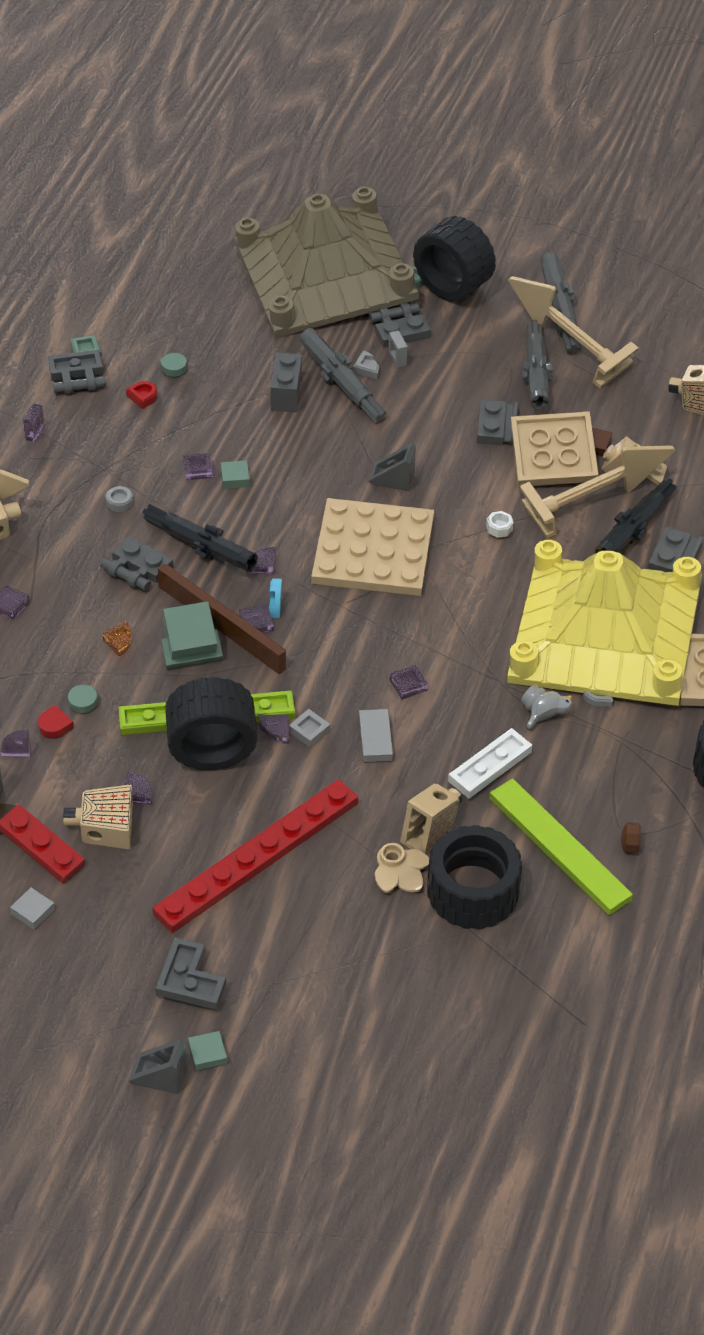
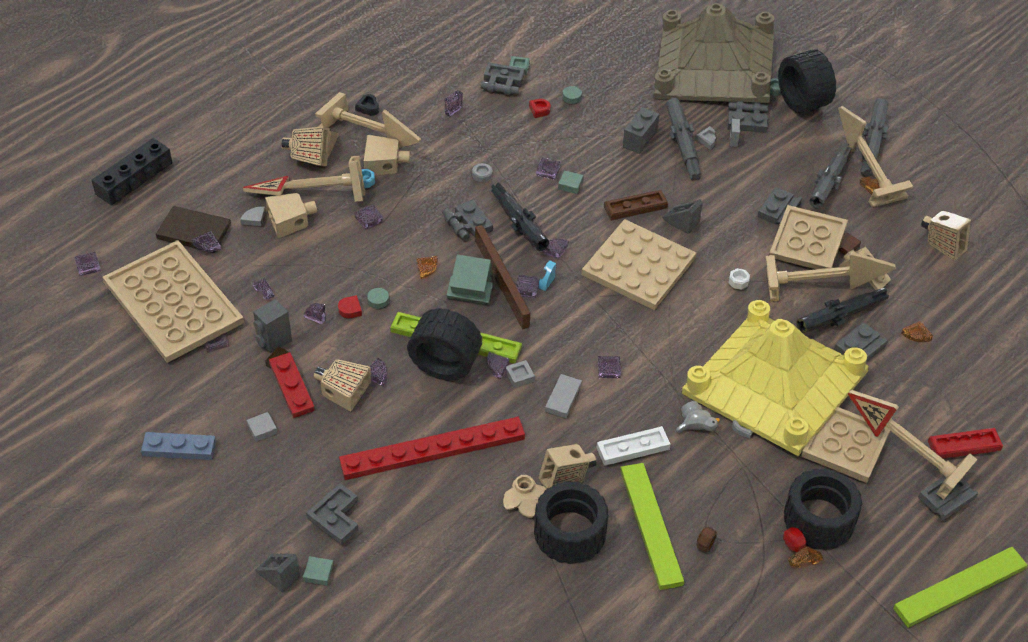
camera: 25 degrees right, 0 degrees up
none -> reddish brown tile [604,190,668,221]
none -> clear orange tile [859,177,880,195]

